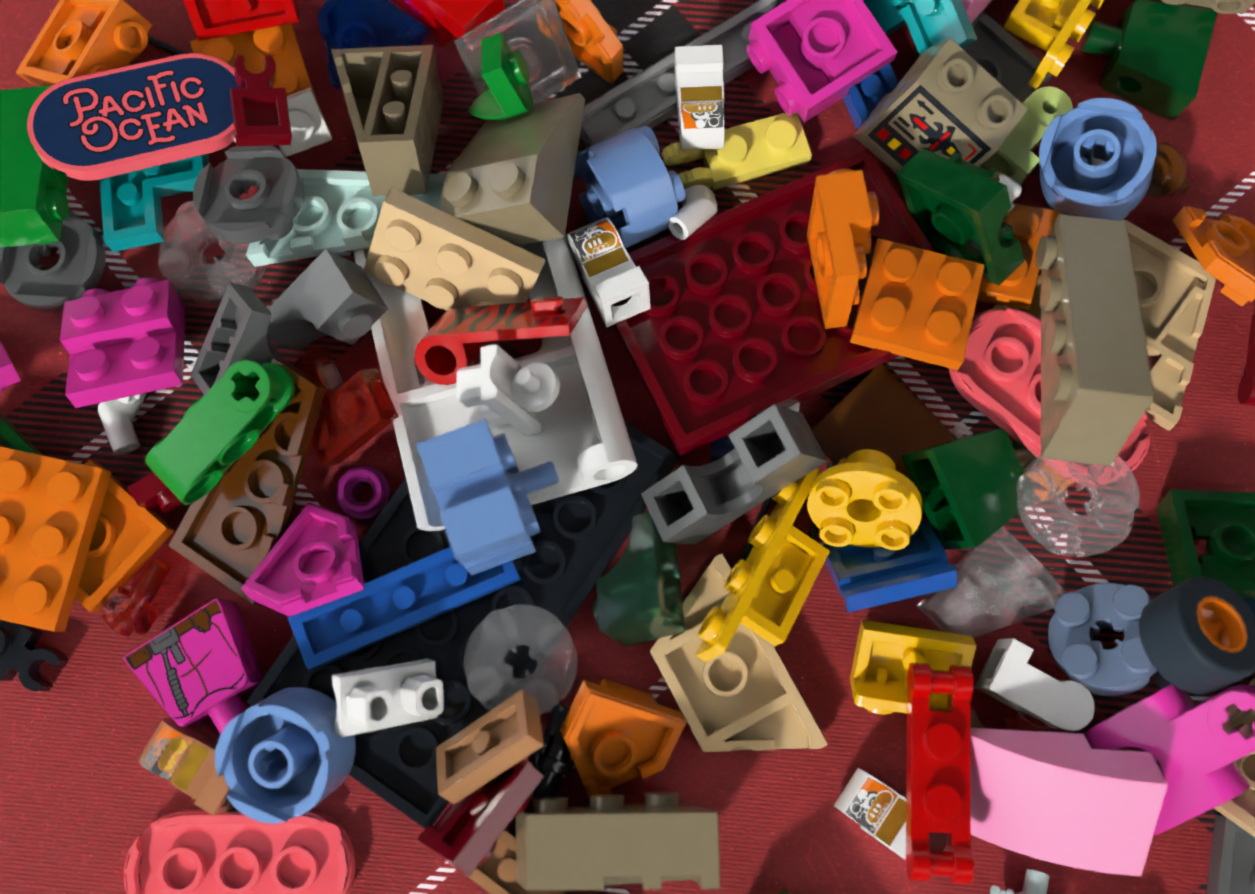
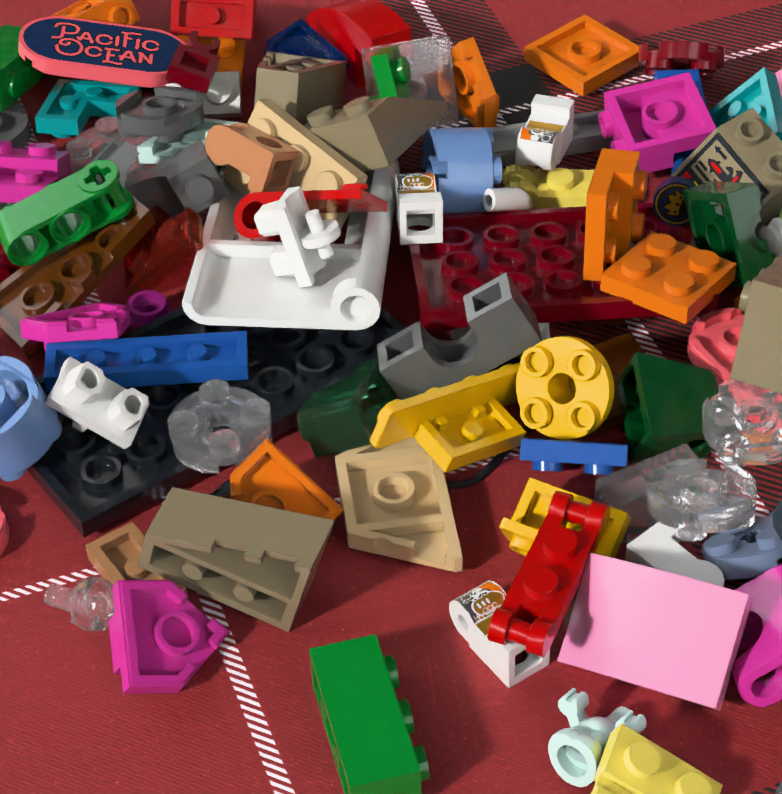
camera: 20 degrees right, 35 degrees down
medium blue brick [416,419,559,575] -> none
dark red plate [417,760,544,877] -> none
medium nougat plate [436,689,544,804] -> none
none -> nougat leg [205,122,299,193]
none -> clear plate [646,458,757,542]
none -> tile [653,176,696,226]

